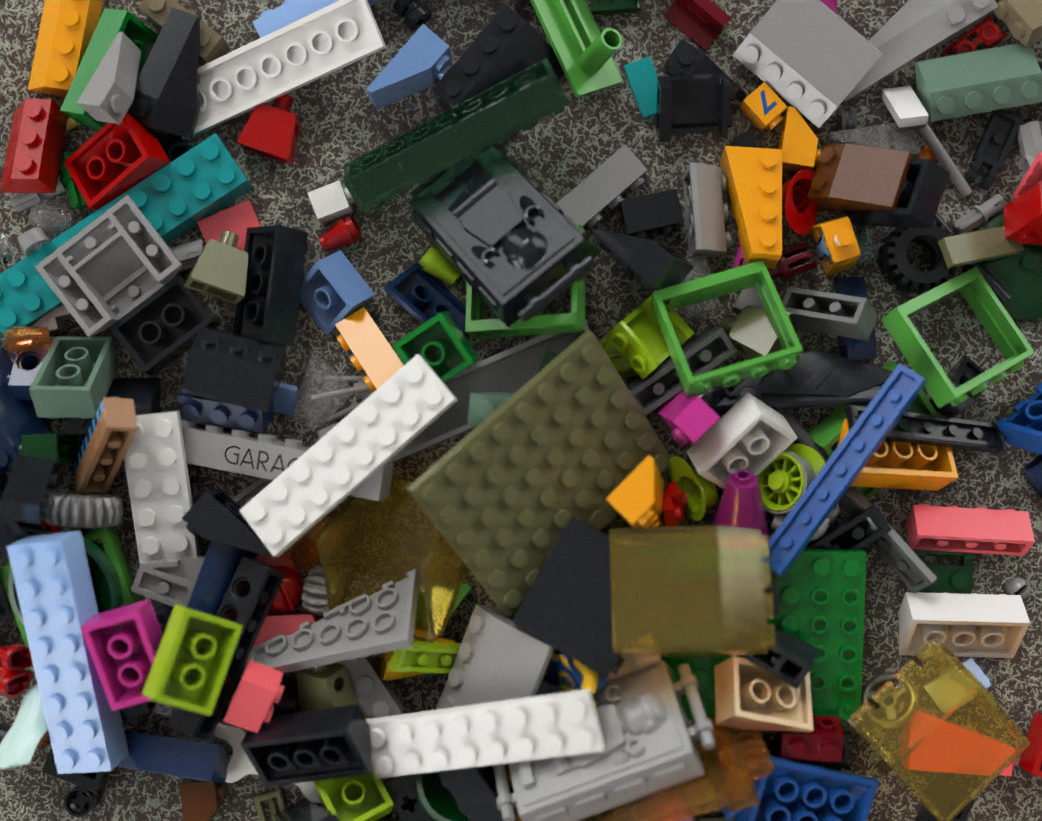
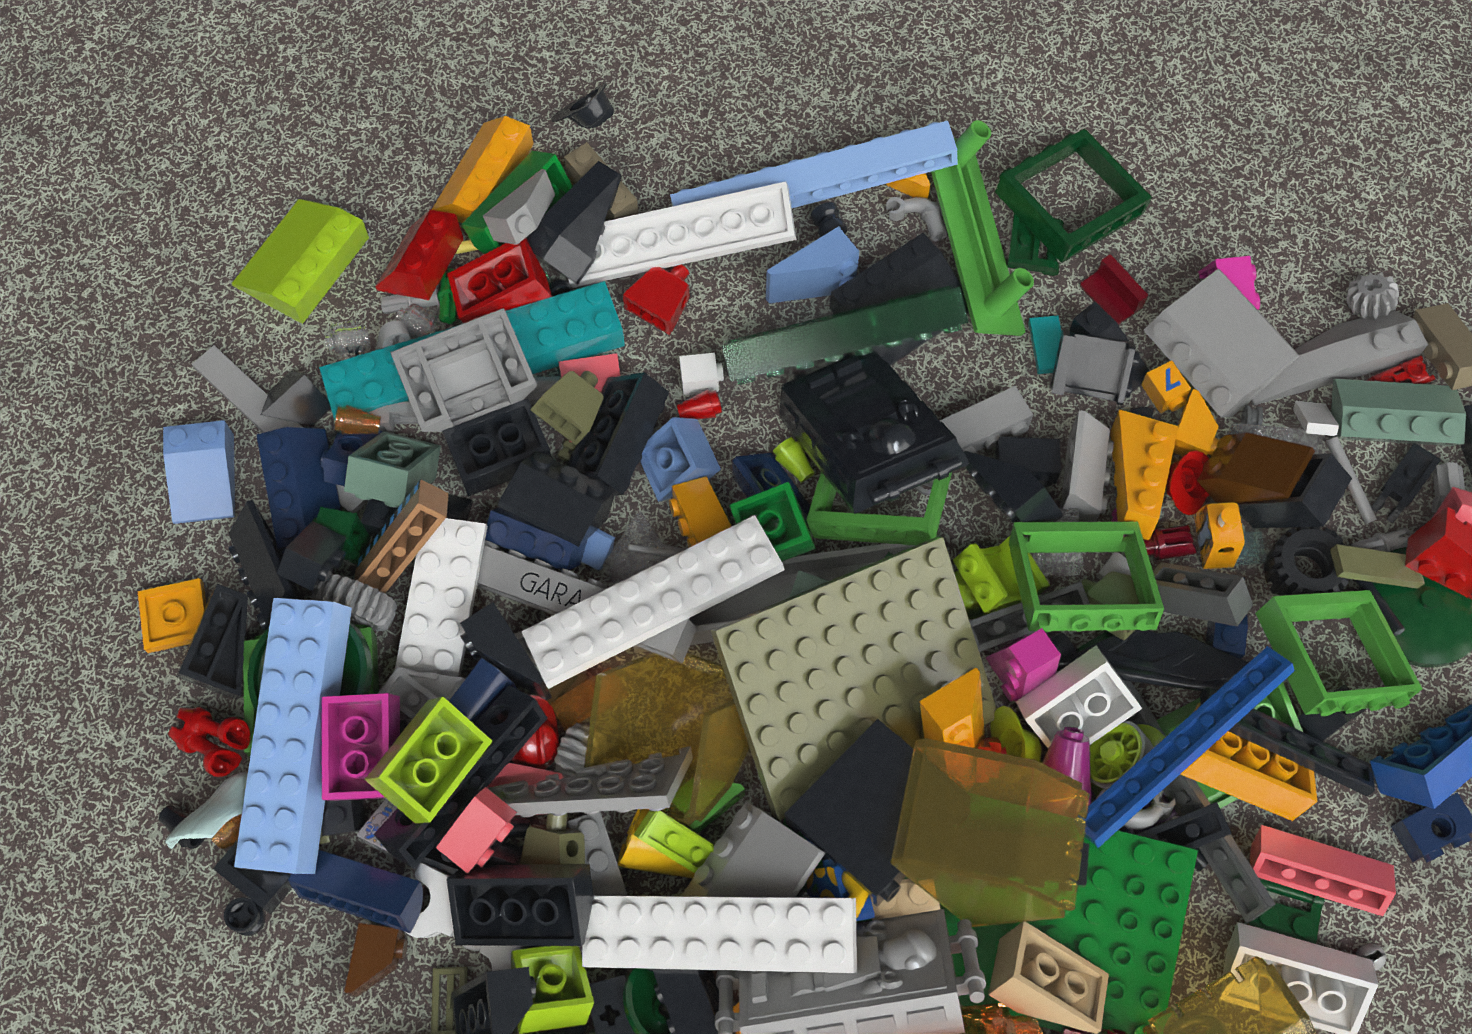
camera: 15 degrees right, 20 degrees down
black slope [717,617,817,688] -> none

